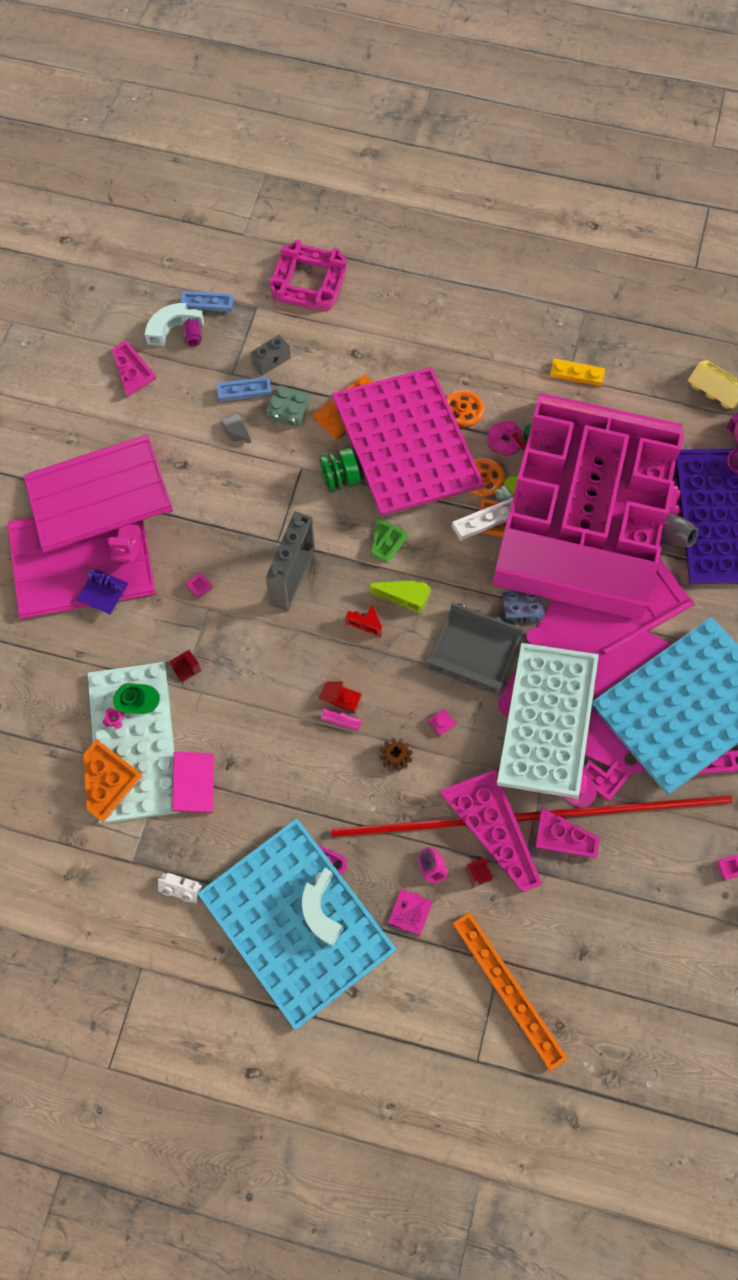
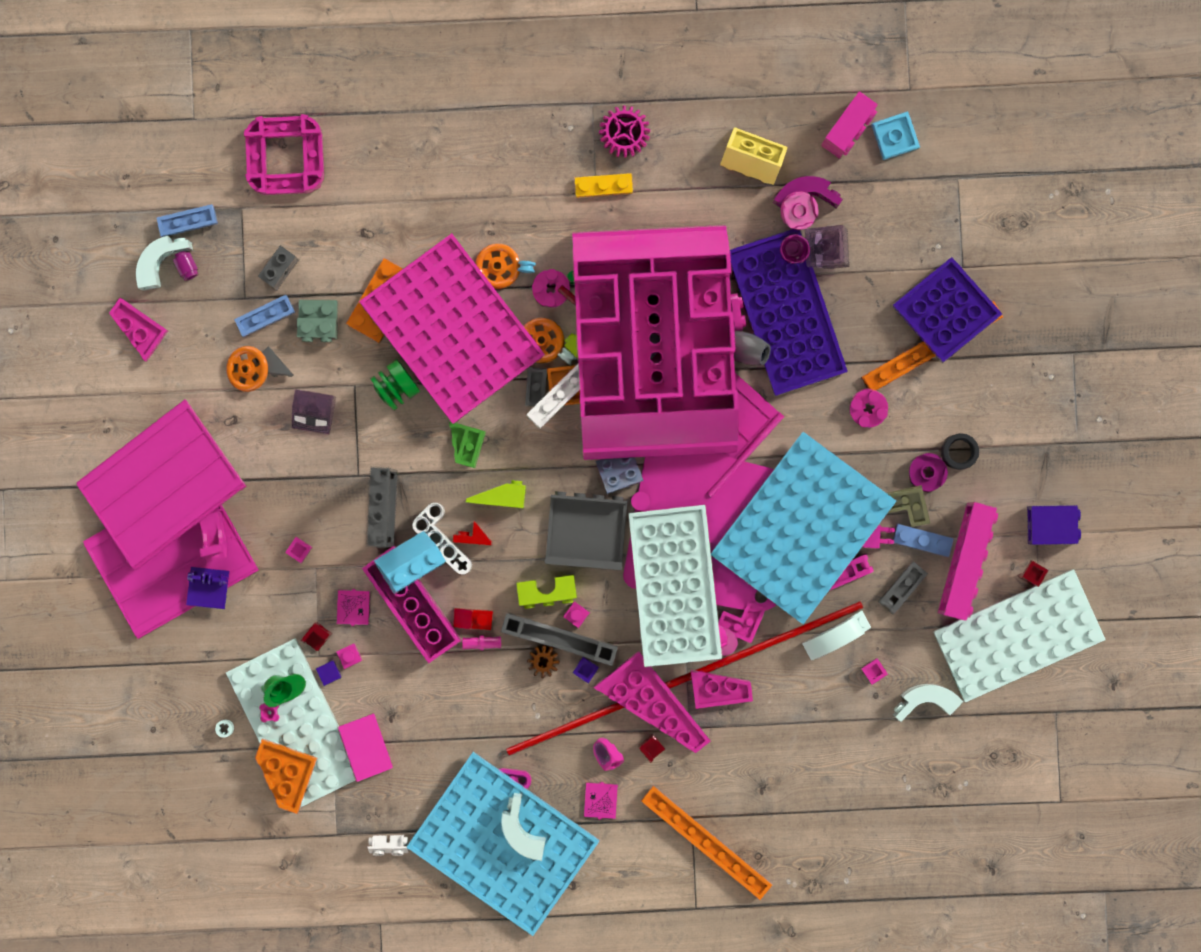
camera: 20 degrees left, 20 degrees up
none -> light aqua bush [215,719,234,738]
none -> orange plate [226,346,268,392]
none -> clear purple slope [292,389,336,435]
none -> dark purple tile [316,660,342,686]
none -> dark pink piece [337,589,370,626]
none -> dark pink plate [337,643,362,669]
none -> dark pink brick [362,546,462,664]
none -> medium azure slope [374,531,446,594]
none -> white beam [412,503,472,574]
none -> dark grey arch [501,613,618,666]
none -> lime arch [516,575,577,609]
none -> medium azure bush [518,261,536,273]
none -> dark grey plate [525,368,547,407]
none -> dark purple plate [572,657,599,684]
none -> dark pink gear [599,105,650,158]
none -> light aqua arch [802,611,871,661]

